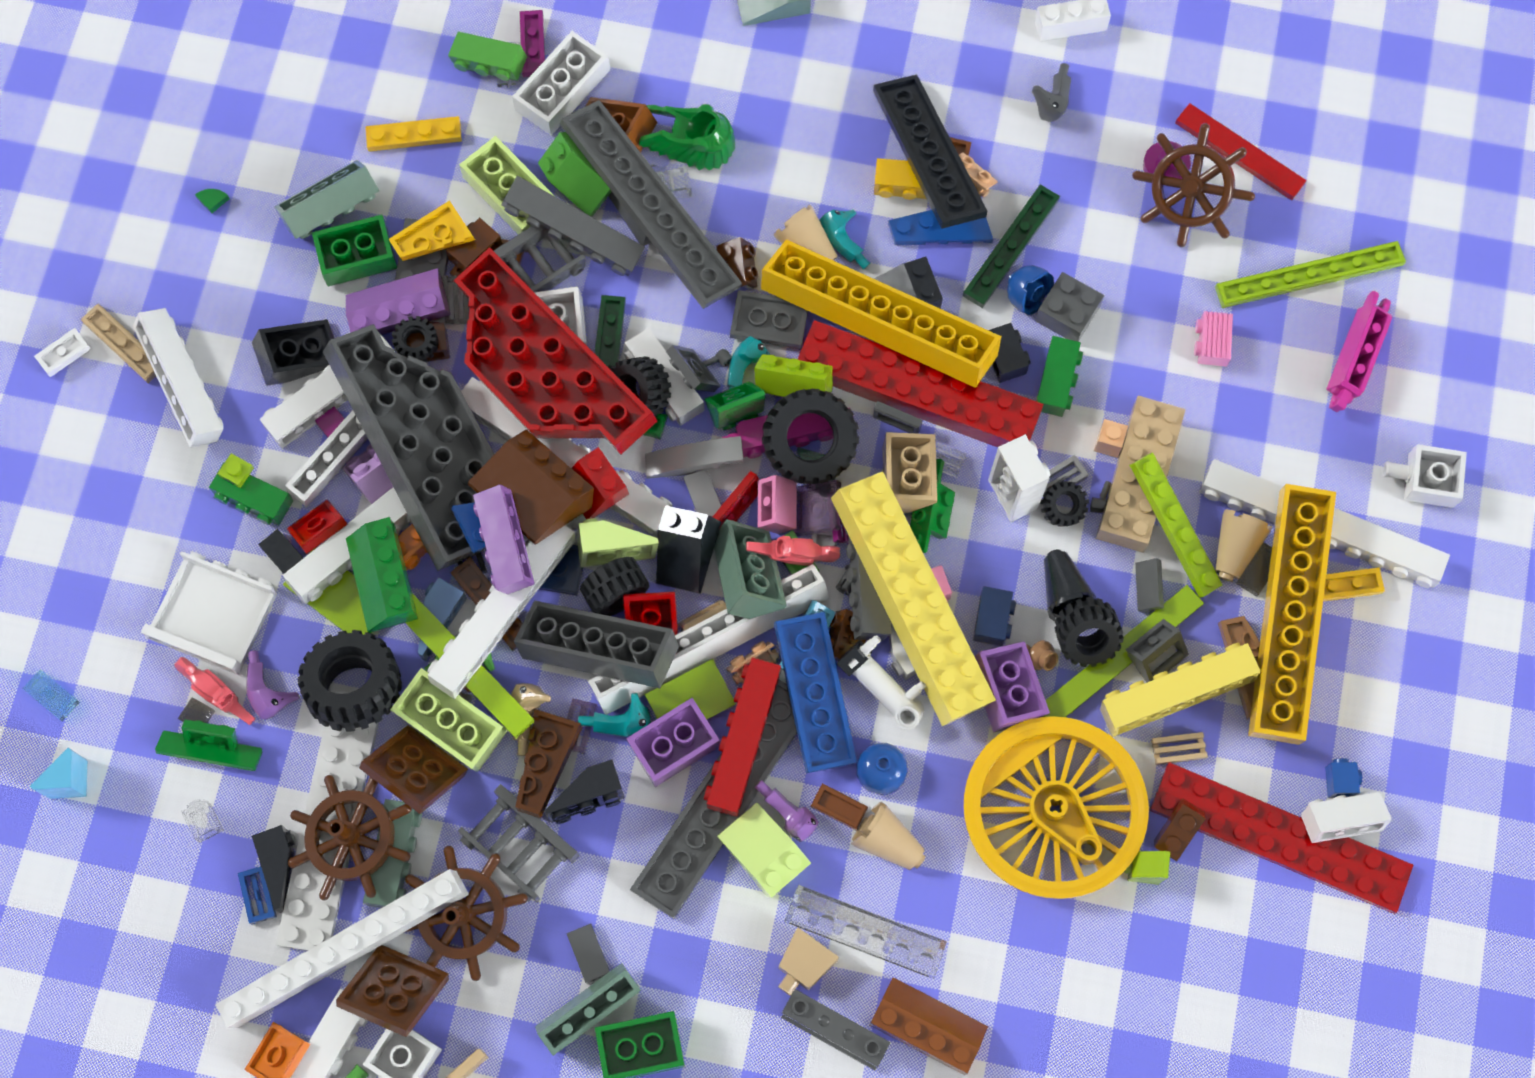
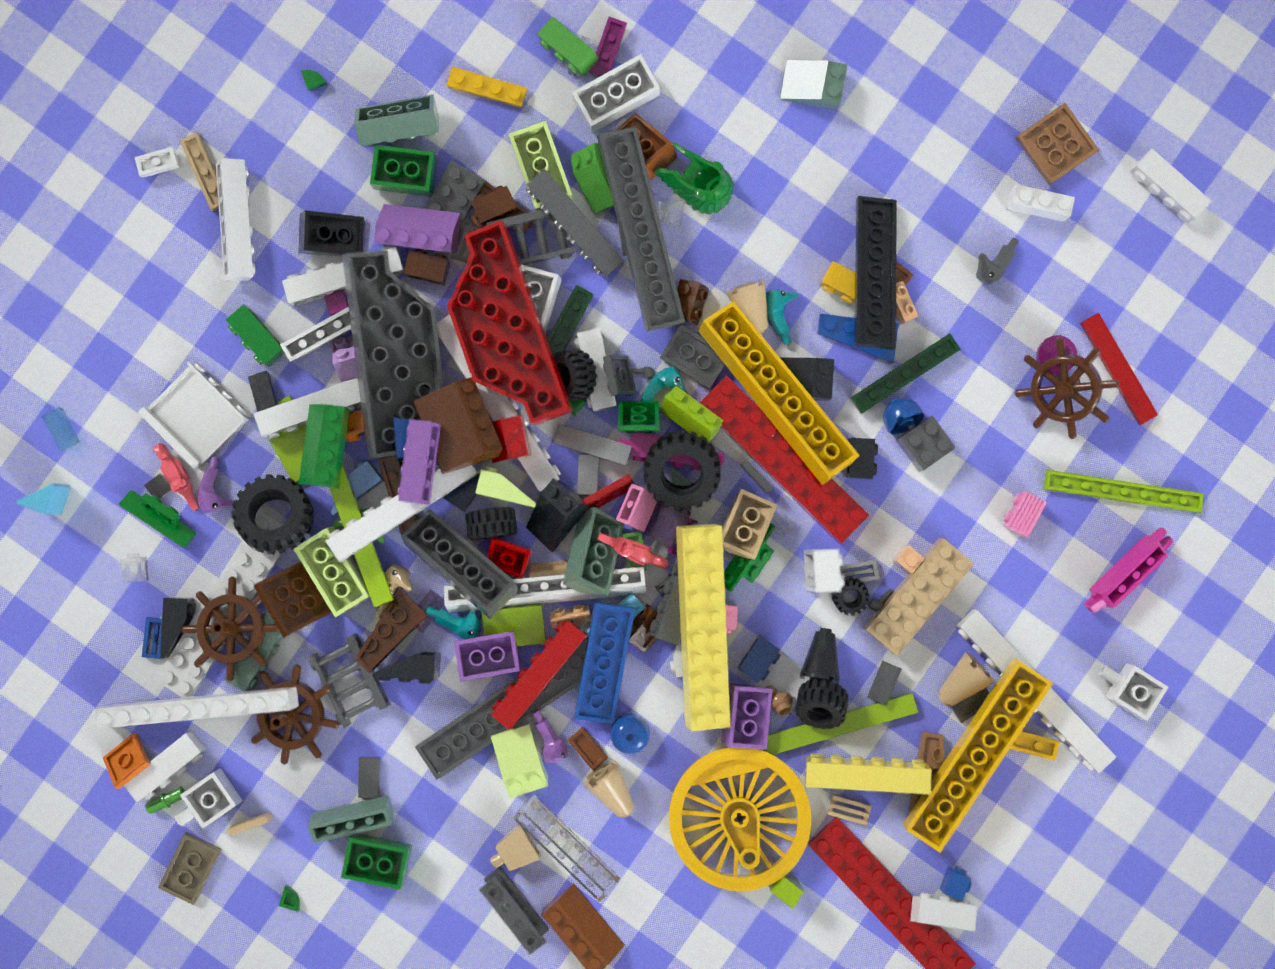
camera: 25 degrees right, 15 degrees up
lime plate [217,453,254,488] -> none
red tile [287,499,348,554] -> none
reddish brown plate [336,945,449,1037] -> none
yellow wing [389,200,475,261] -> none
black tyre [392,316,439,362] -> none
white piece [837,636,926,730] -> none
green brick [1036,336,1083,417] -> none
dark grey tile [1126,619,1189,683] -> none
lime plate [1129,452,1223,598] -> none
reddish brown brick [1154,798,1206,861] -> none

